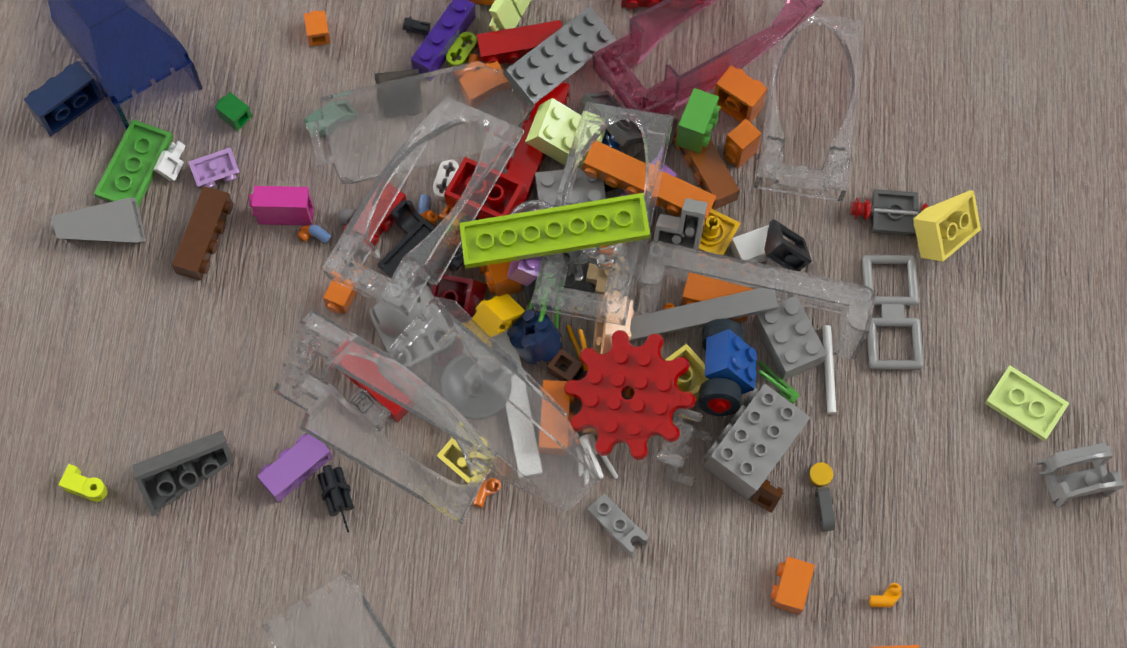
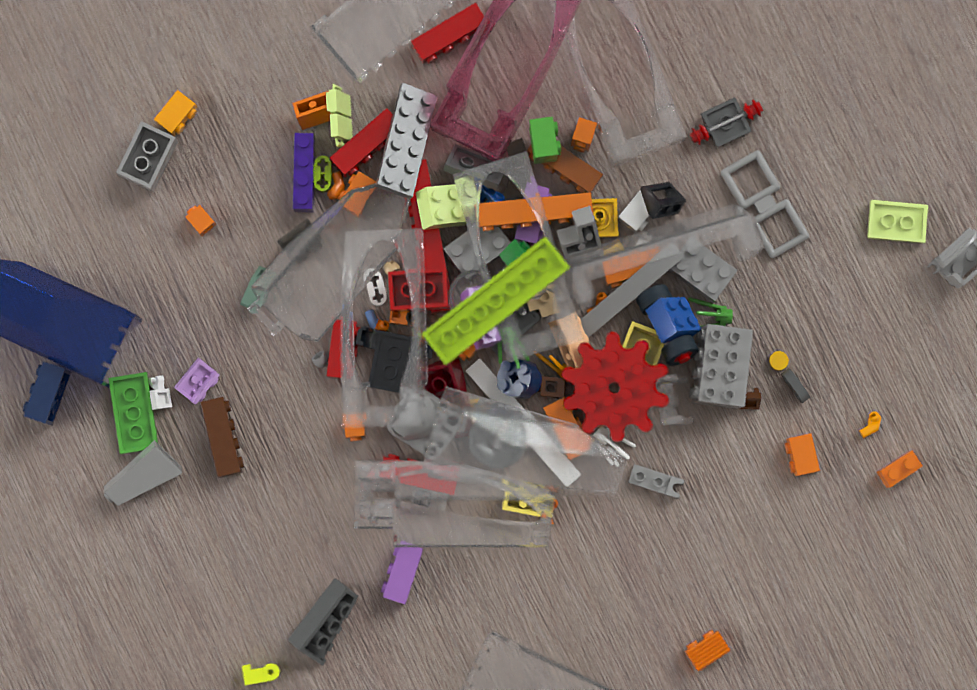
camera: 30 degrees left, 15 degrees up
green brick [215,92,252,132] -> none
dark pink brick [249,186,314,226] -> none
arm [297,225,332,244] -> none
black piece [317,465,354,533] -> none
black pin [403,16,431,36] -> none
yellow brick [472,293,525,337] -> none
orange brick [714,65,767,123] -> none
white bar [822,325,836,415] -> none
light yellow slope [913,190,981,262] -> none

